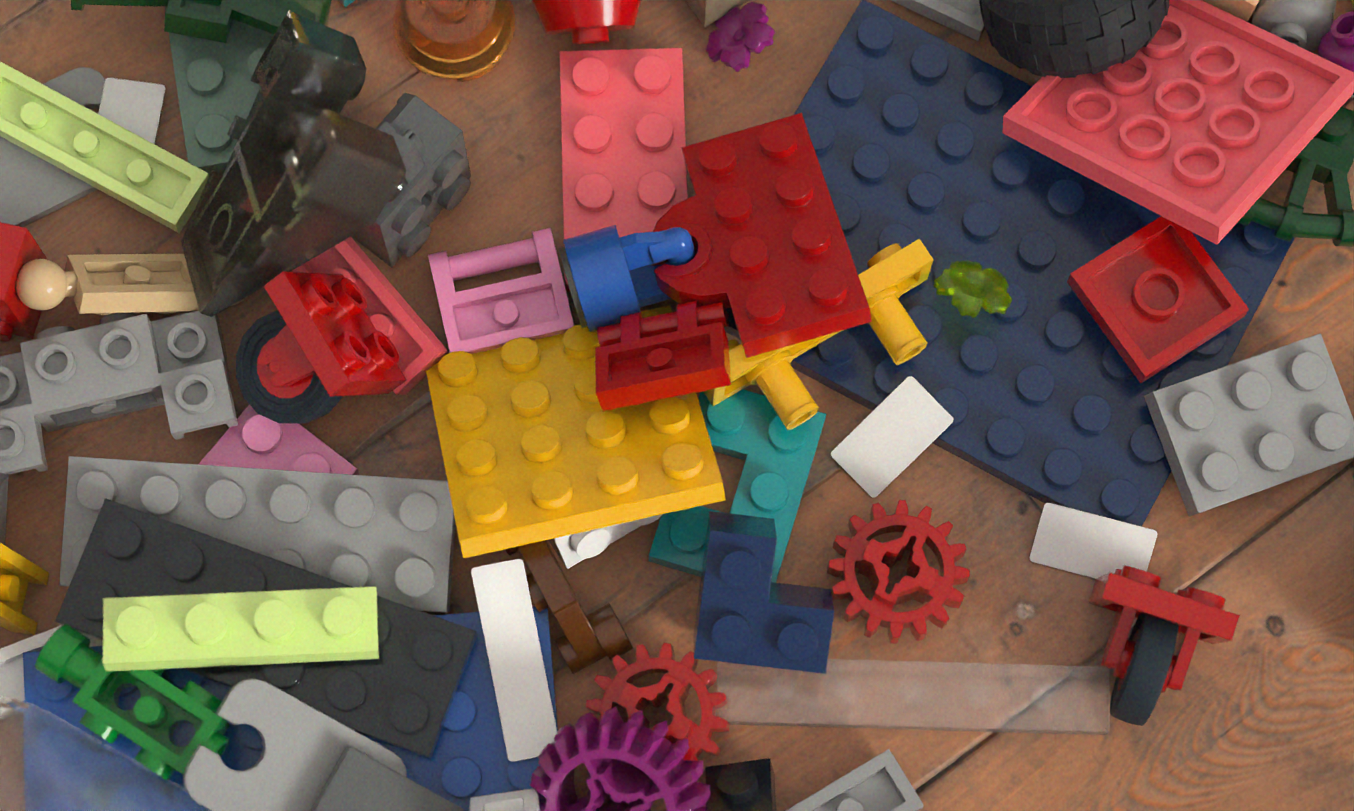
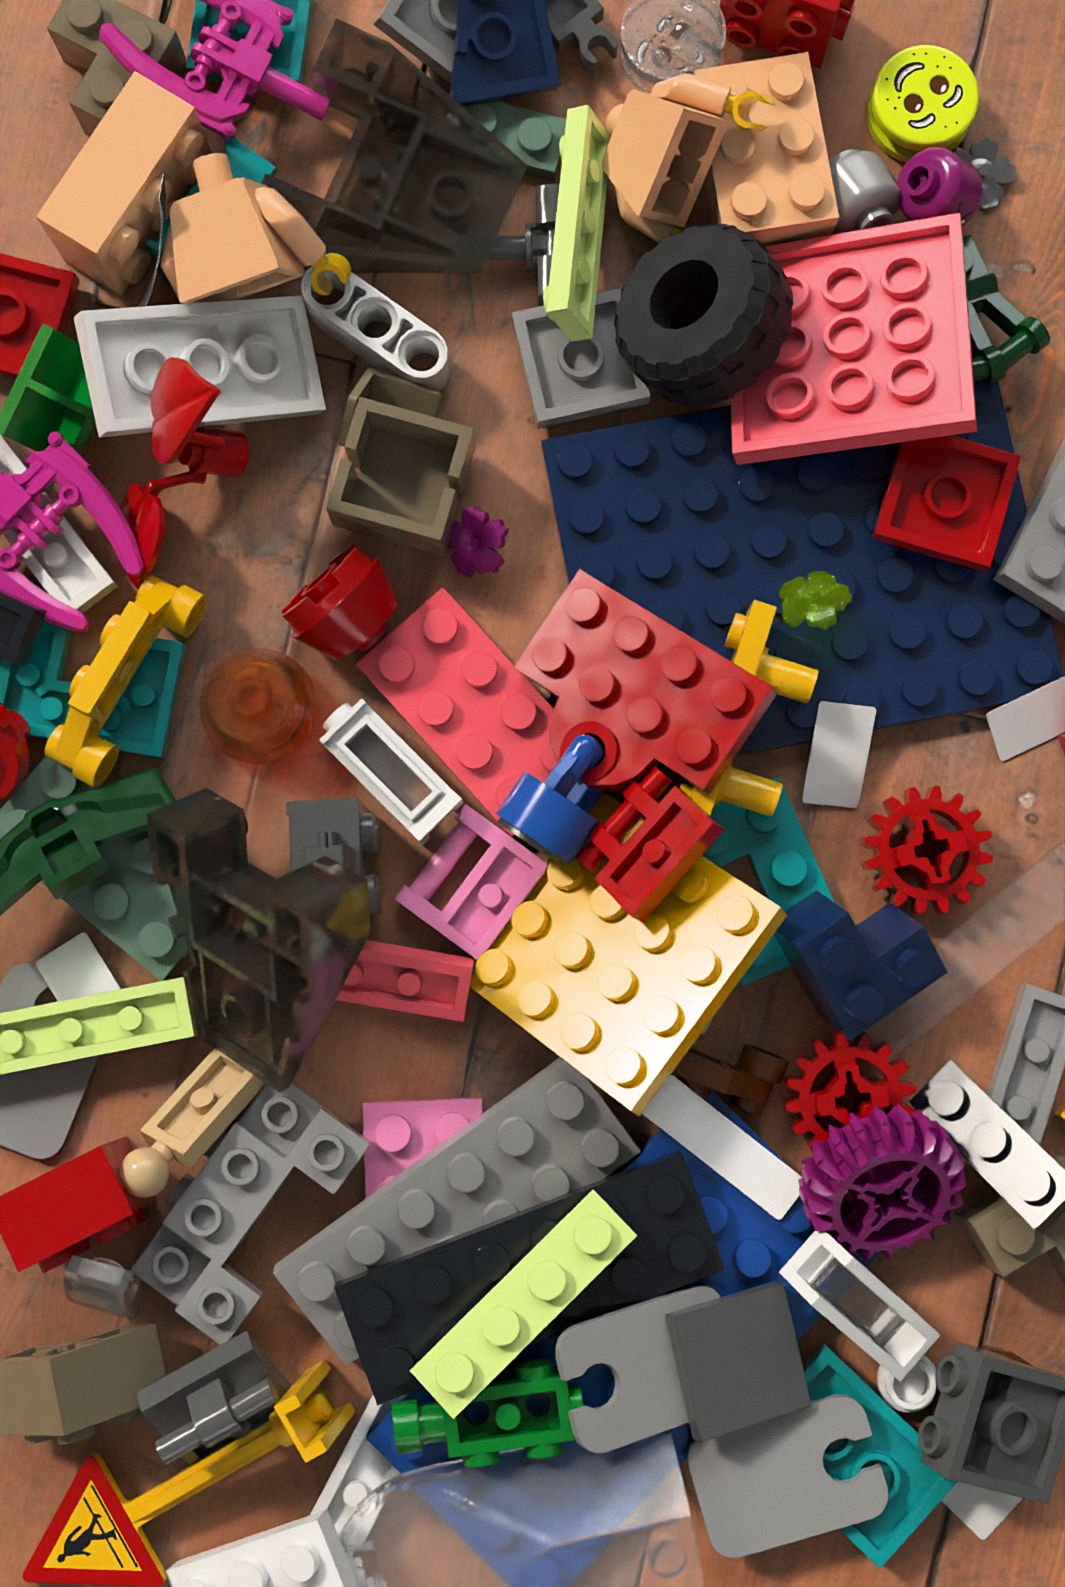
camera: 40 degrees left, 10 degrees up
red plate [236,271,407,424] -> none
none -> white window [319,699,464,846]

